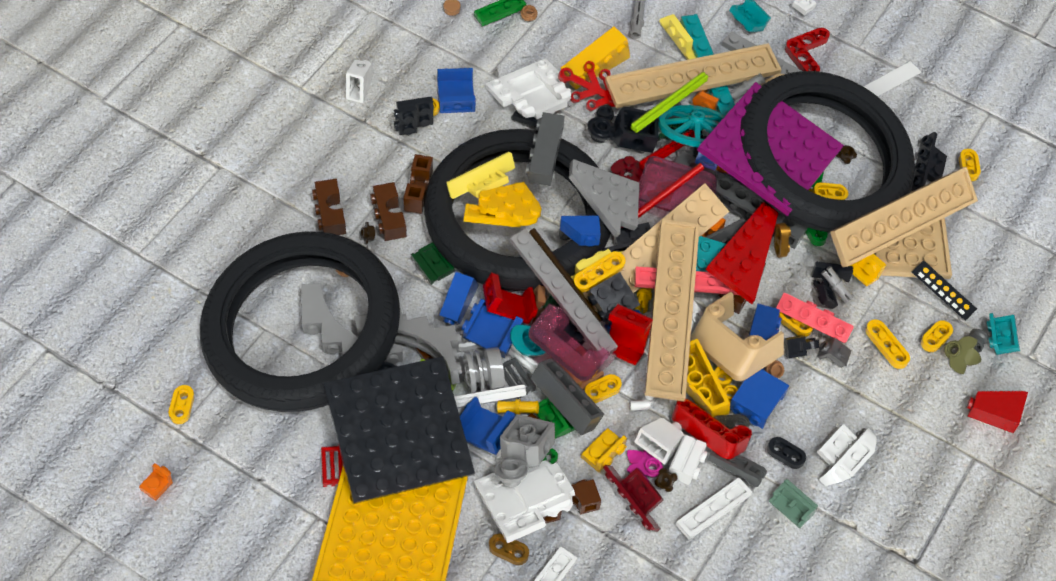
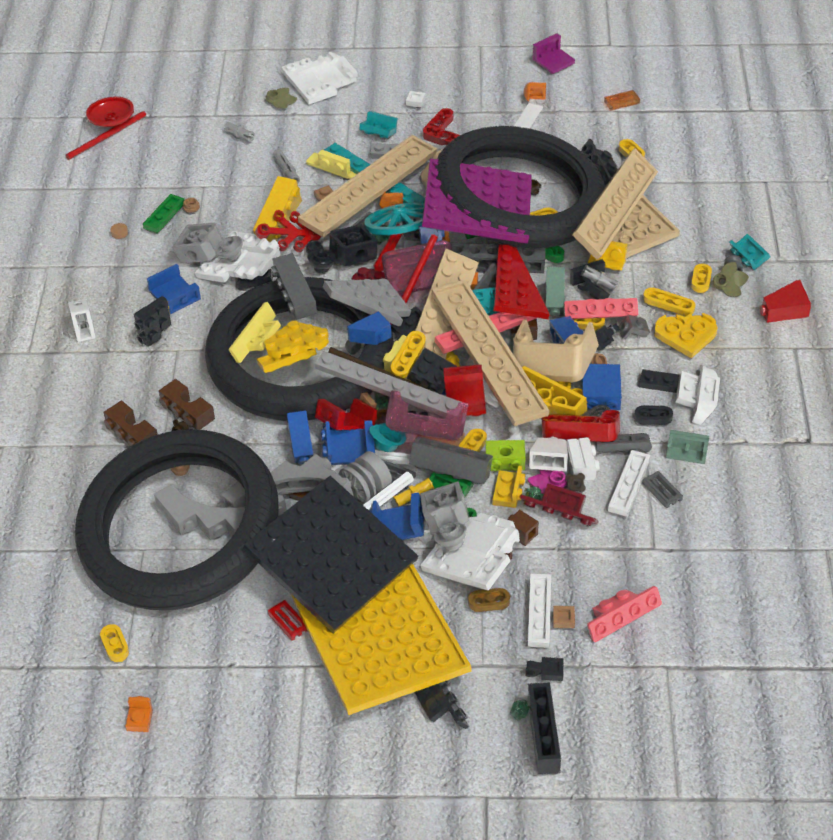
camera: 25 degrees left, 10 degrees down
reddish brown arch [403,154,433,214] -> none
dark green plate [411,242,455,285] -> none
lime axle [631,72,708,133] -> none
light grey pin [730,73,766,101] -> none
pearl gold plate [774,223,791,258] -> none
black sticker [911,260,977,321] -> none
none -> light grey brick [172,222,243,263]
none -> medium nougat plate [314,185,333,201]
none -> lime brick [485,440,526,471]
none -> orange plate [523,82,546,102]
none -> clear green plate [524,486,544,500]
none -> magenta bracket [533,33,575,74]
none -> sand green slope [546,267,565,316]
none -> clear orange plate [604,90,640,111]
none -> black plate [639,369,679,393]
none -> dark grey tile [642,471,683,509]
none -> yellow plate [654,313,718,359]

